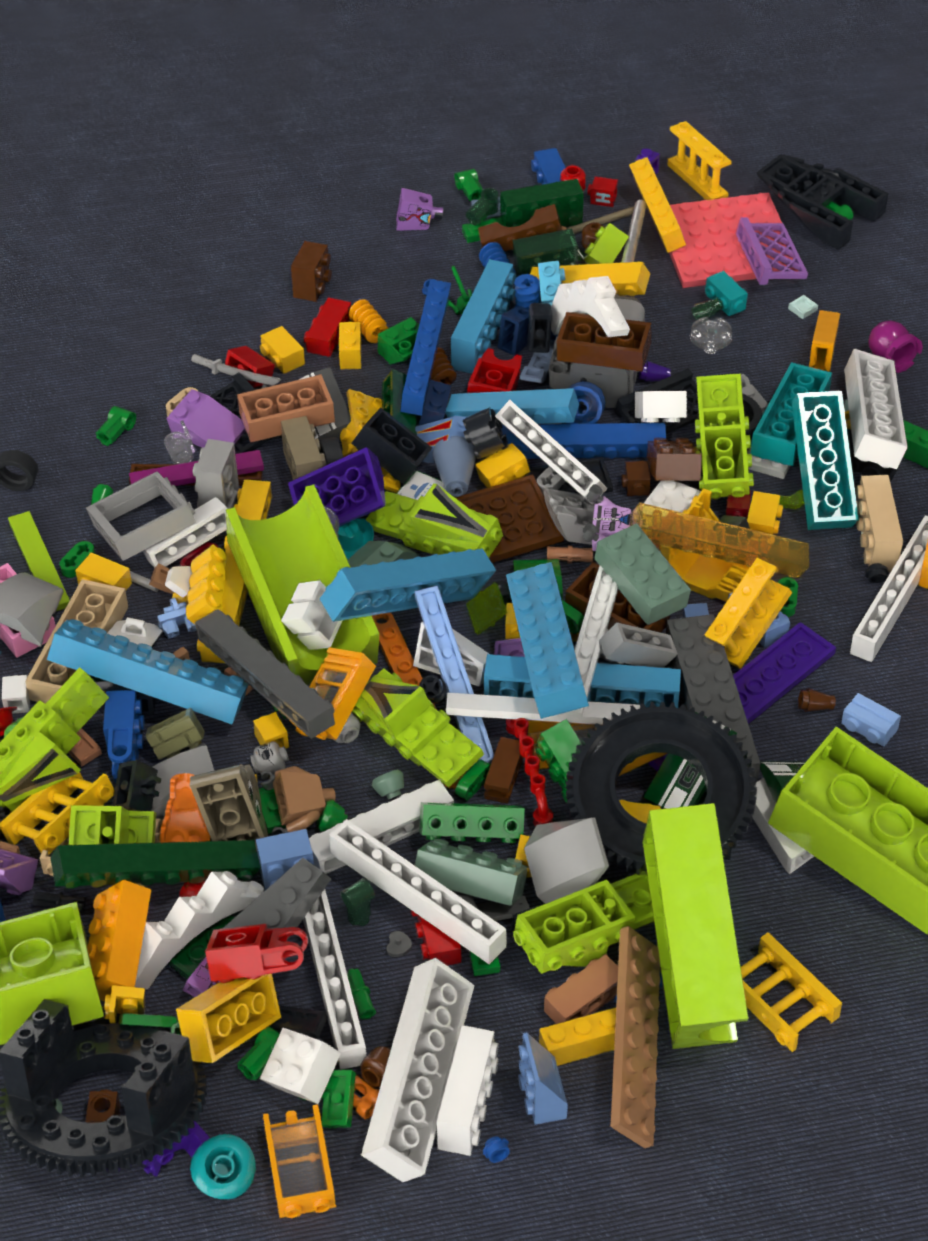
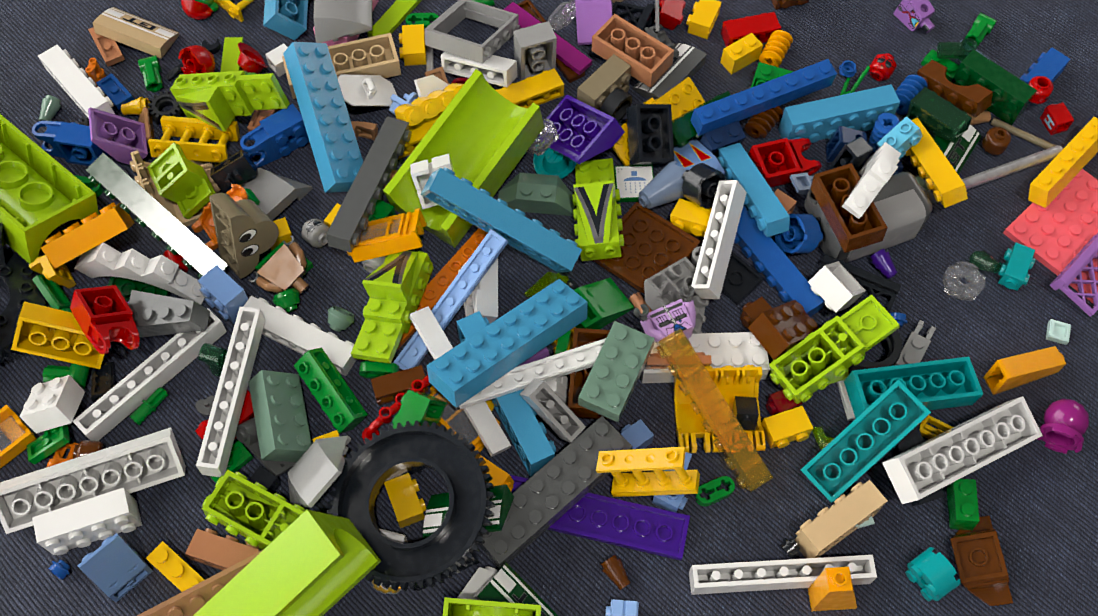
camera: 55 degrees right, 15 degrees up
olive brick [145,708,204,760] -> none
black wheel [419,675,449,704] -> none
lime brick [584,223,629,264] -> none
none -> red head [869,53,897,81]

